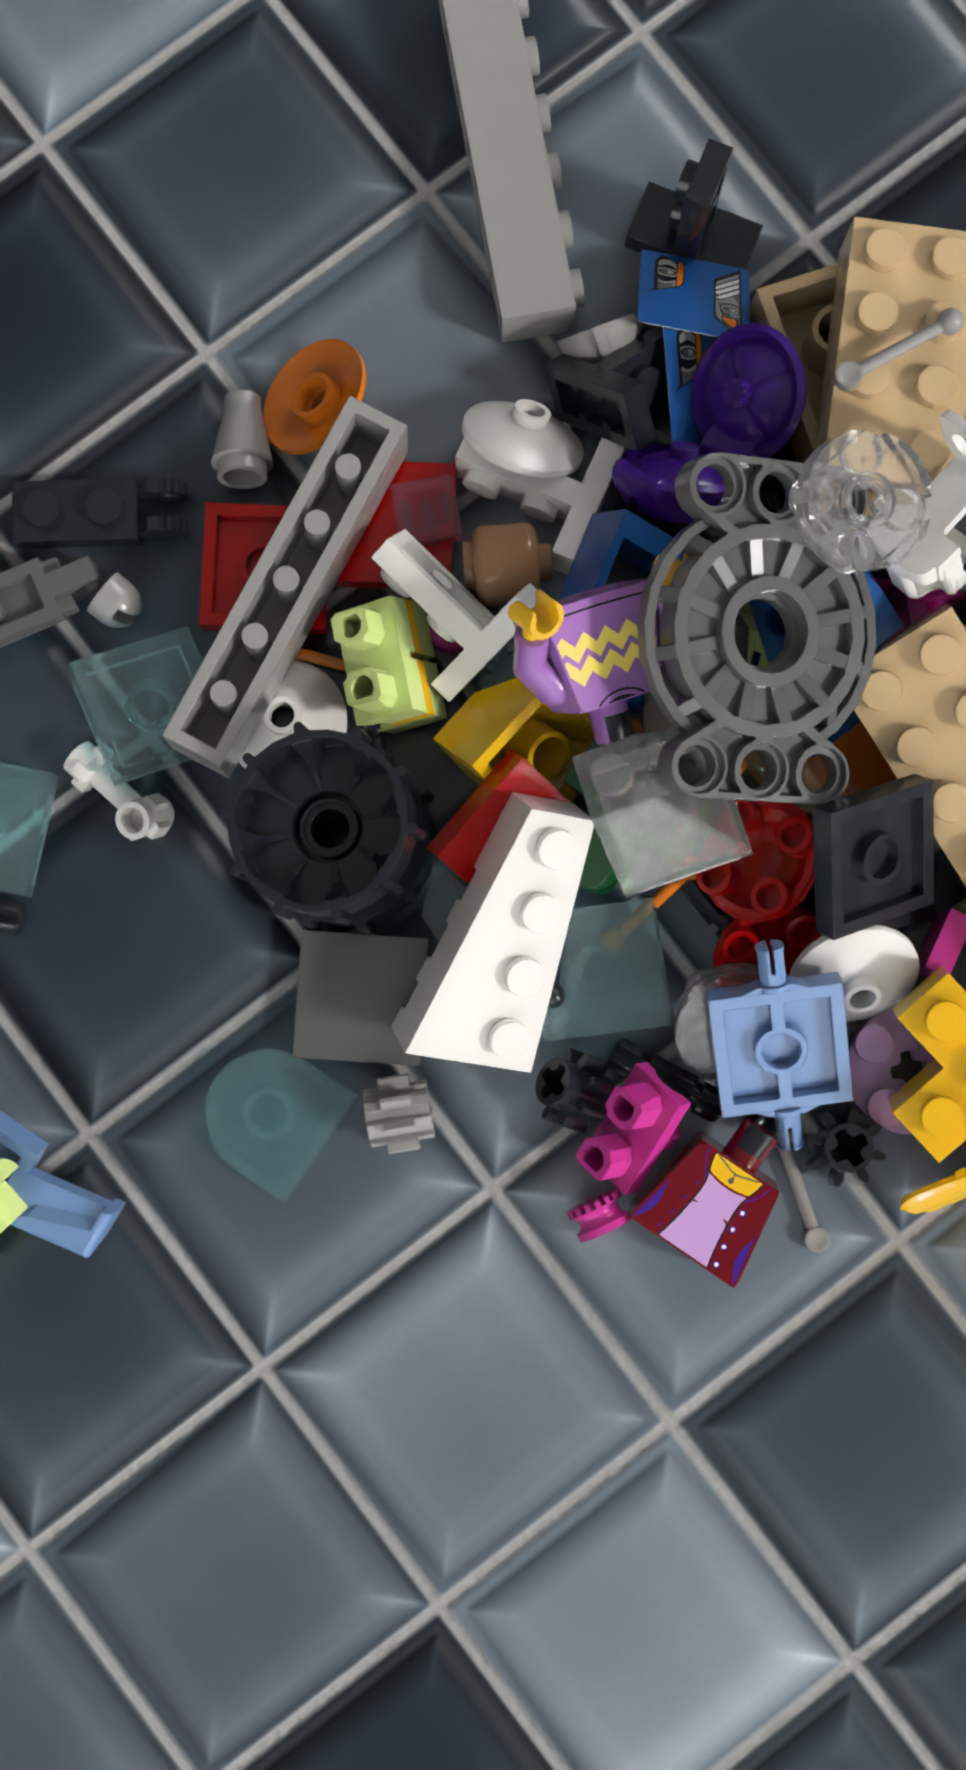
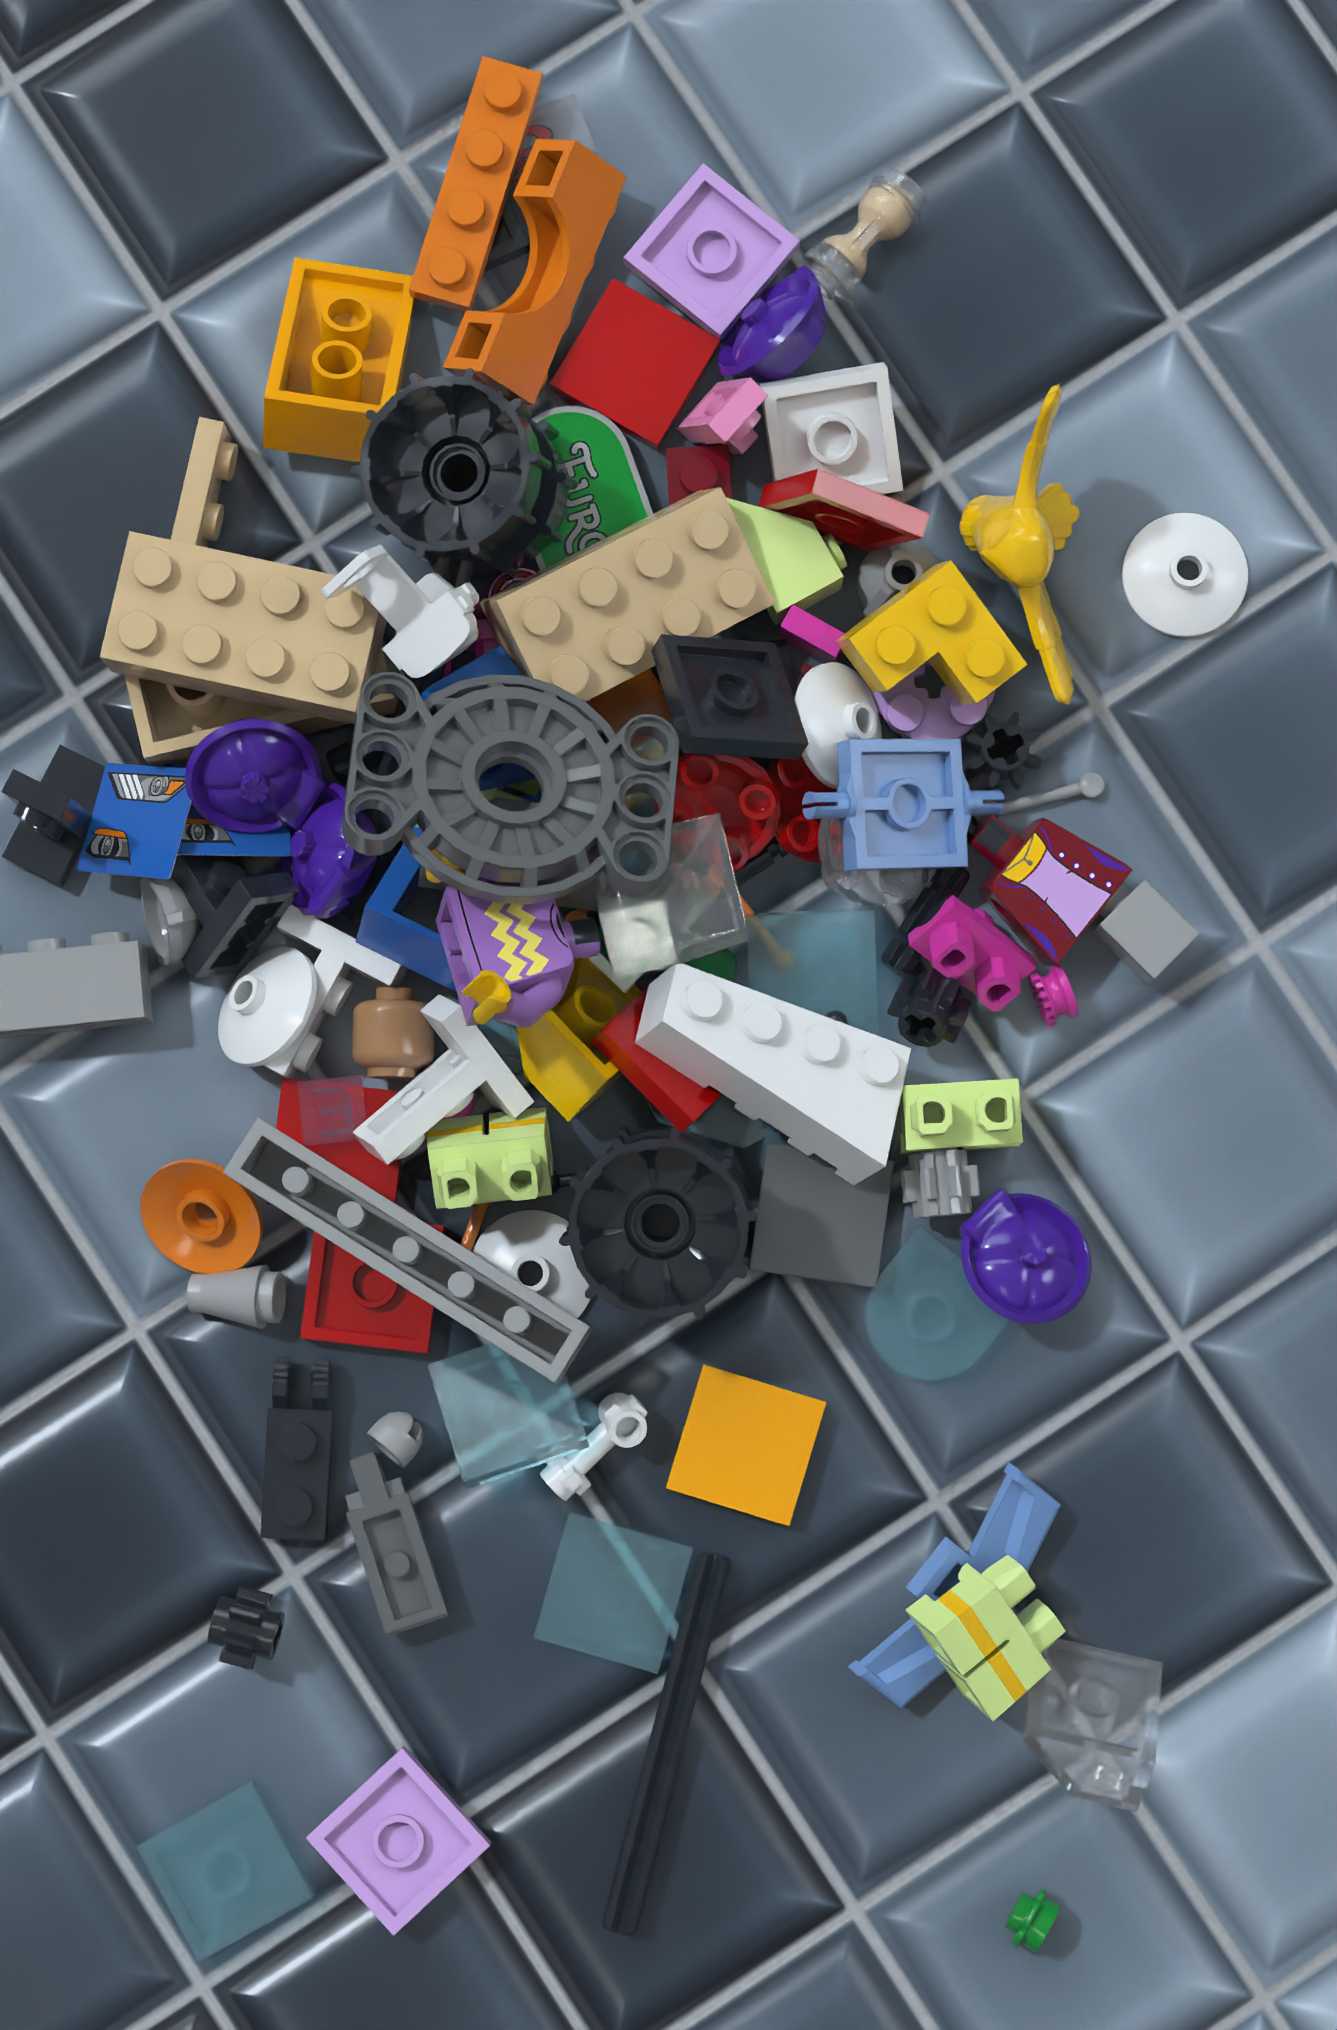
camera: 85 degrees left, 0 degrees up
clear plate [788,430,932,574] -> none
light grey hinge [834,307,964,392] -> none
none -> light orange tile [666,1364,826,1526]
none -> yellowish green hips [896,1079,1023,1155]
none -> dark purple piece [960,1188,1092,1324]
none -> light grey brick [1093,880,1199,985]

